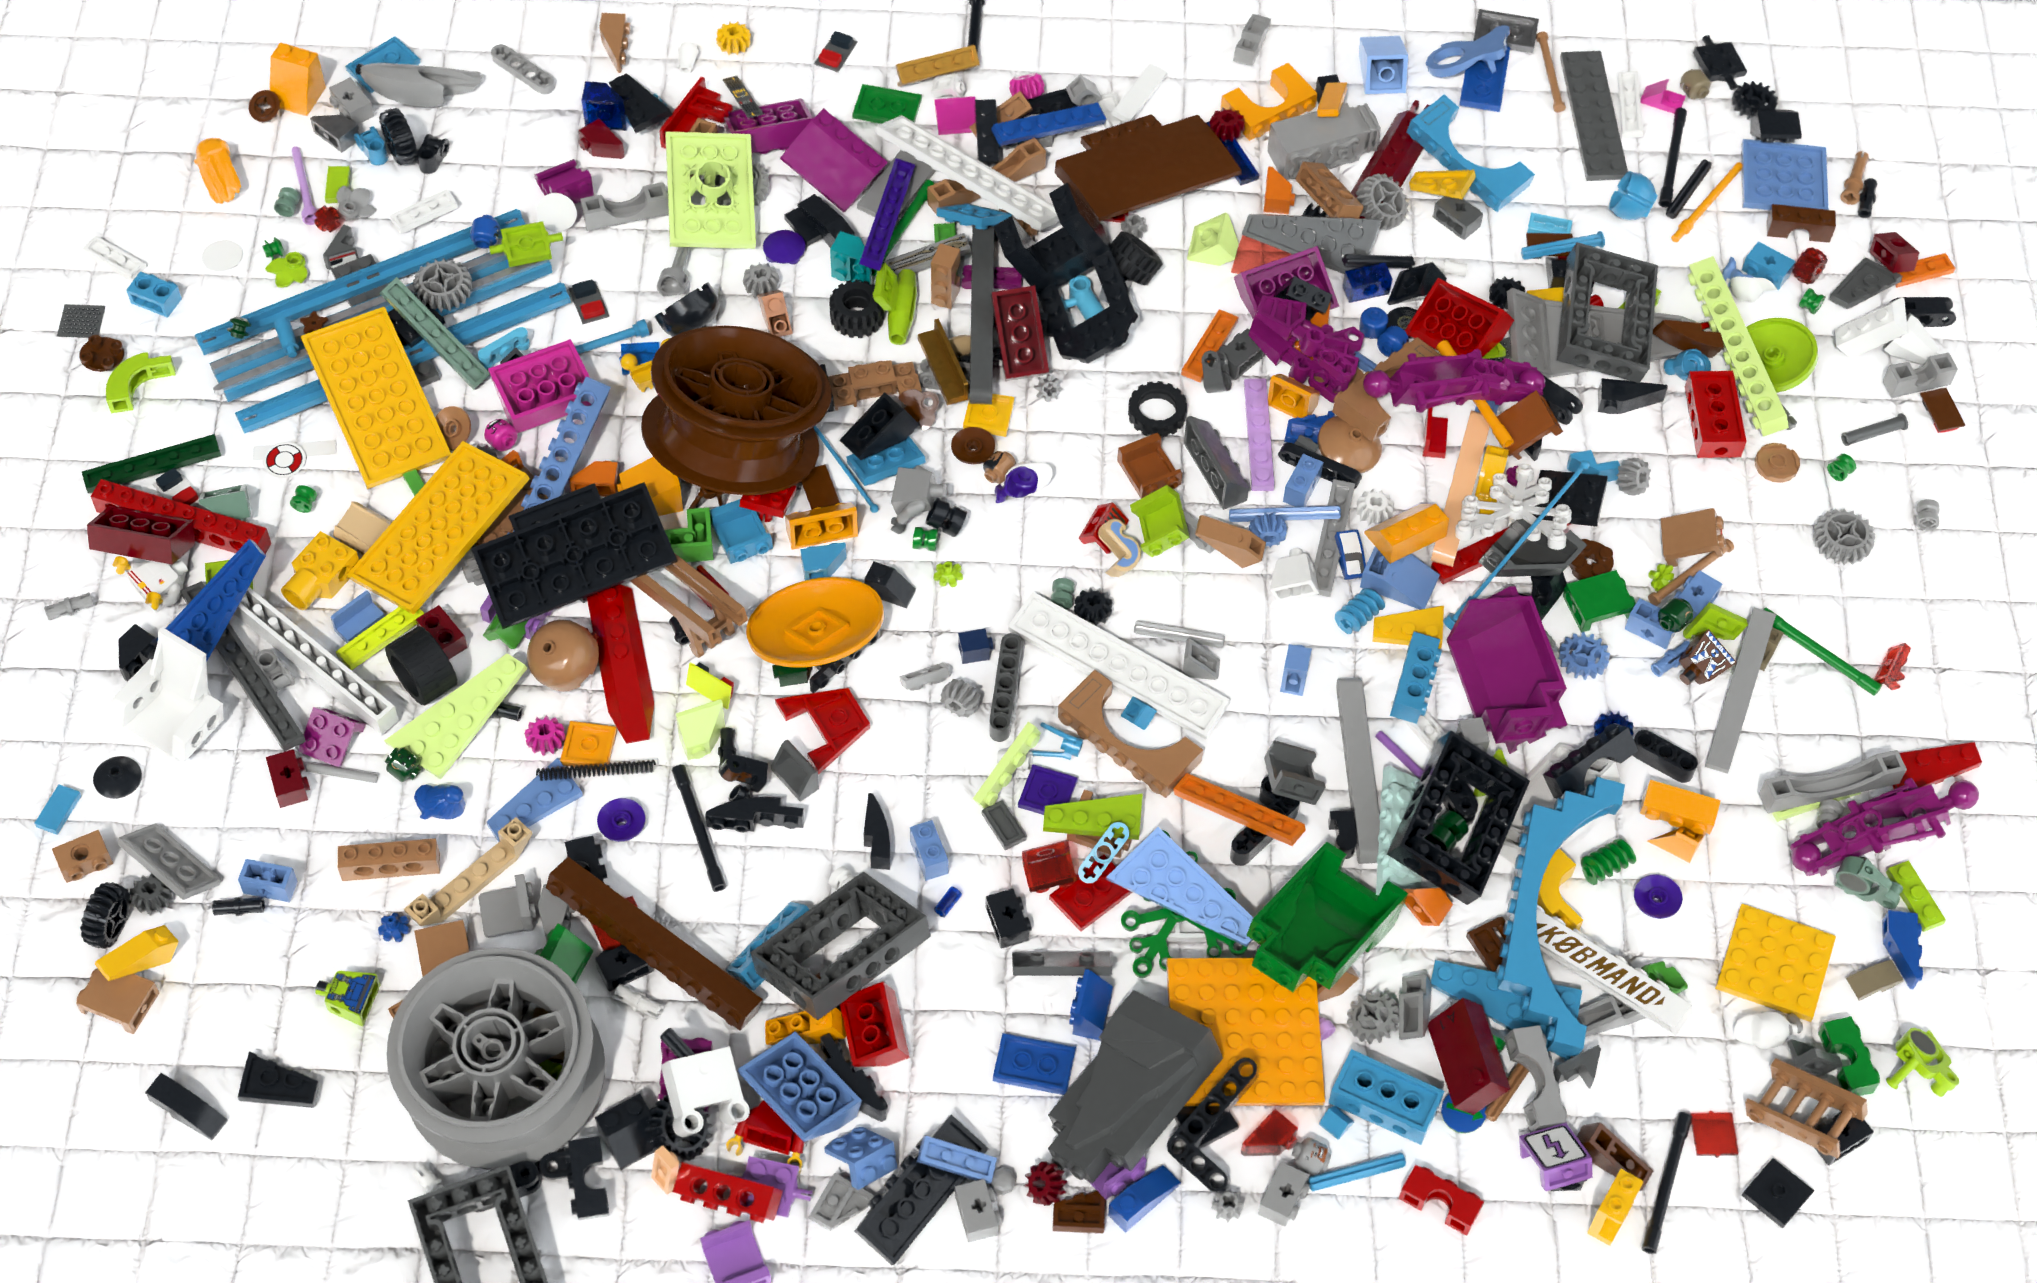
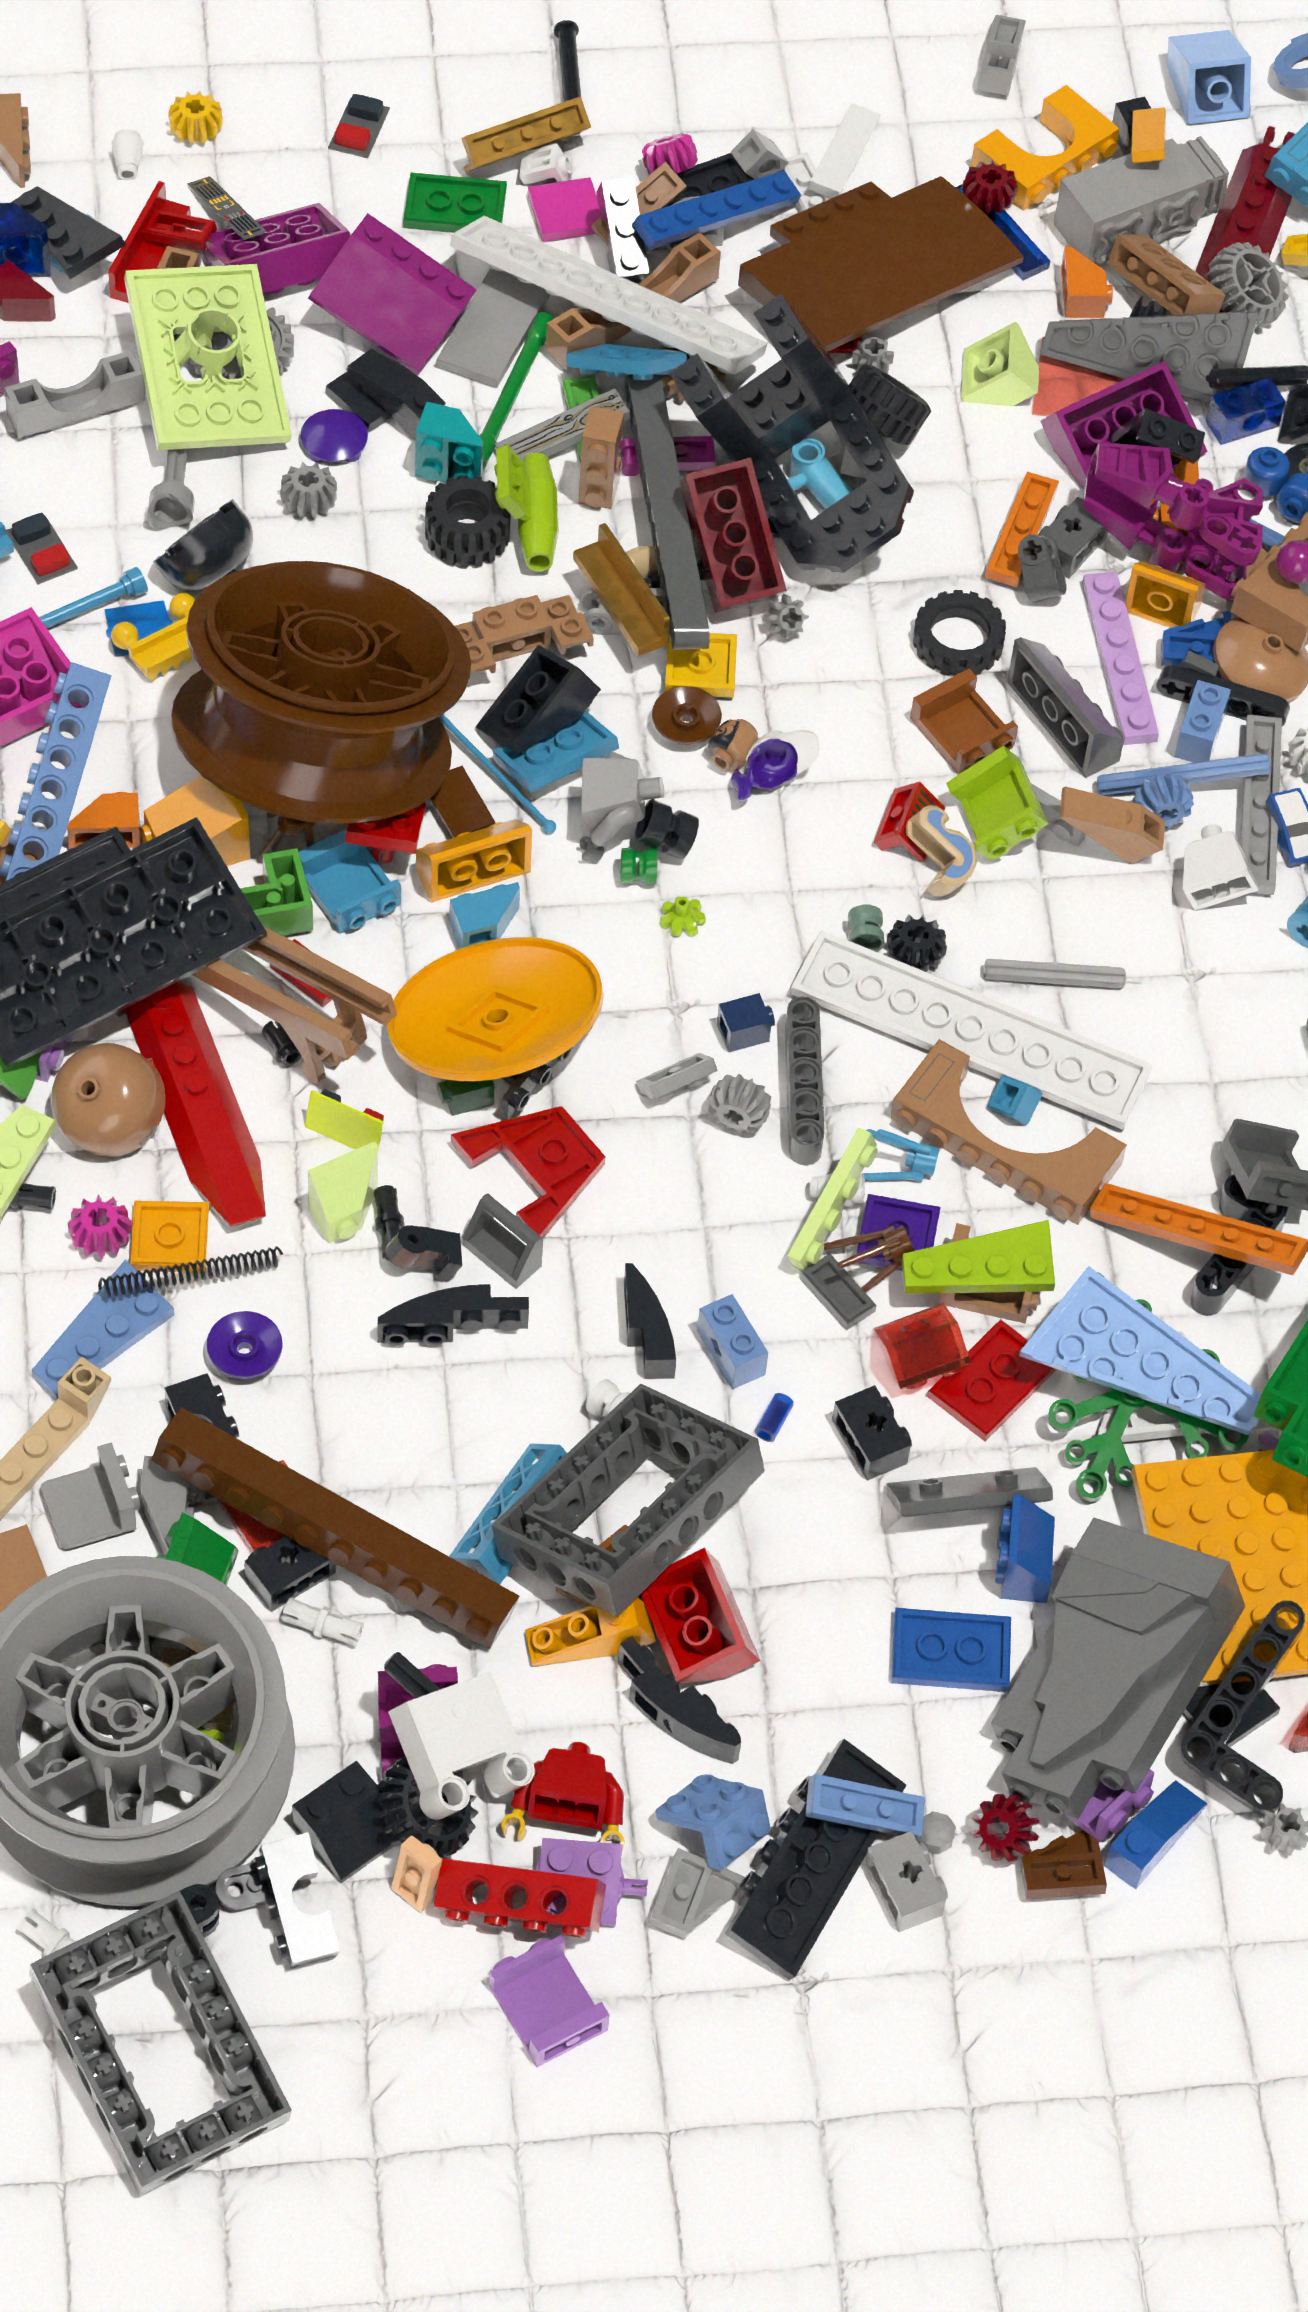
camera: 10 degrees left, 0 degrees up
black piece [672,764,726,892] -> none
black plate [728,784,750,801] -> none
medium blue slope [737,1031,862,1142] -> none
nougat slope [757,290,793,337] -> none
dark purple plate [859,158,915,271] -> none
black slope [864,561,916,609] -> none
plate [898,389,940,430] -> none
medium azure beam [1078,822,1129,883] -> none
light grey slope [1183,638,1220,680] -> none
medium blue brick [1280,644,1312,696] -> none
none -> reddish brown plant [824,1225,915,1293]

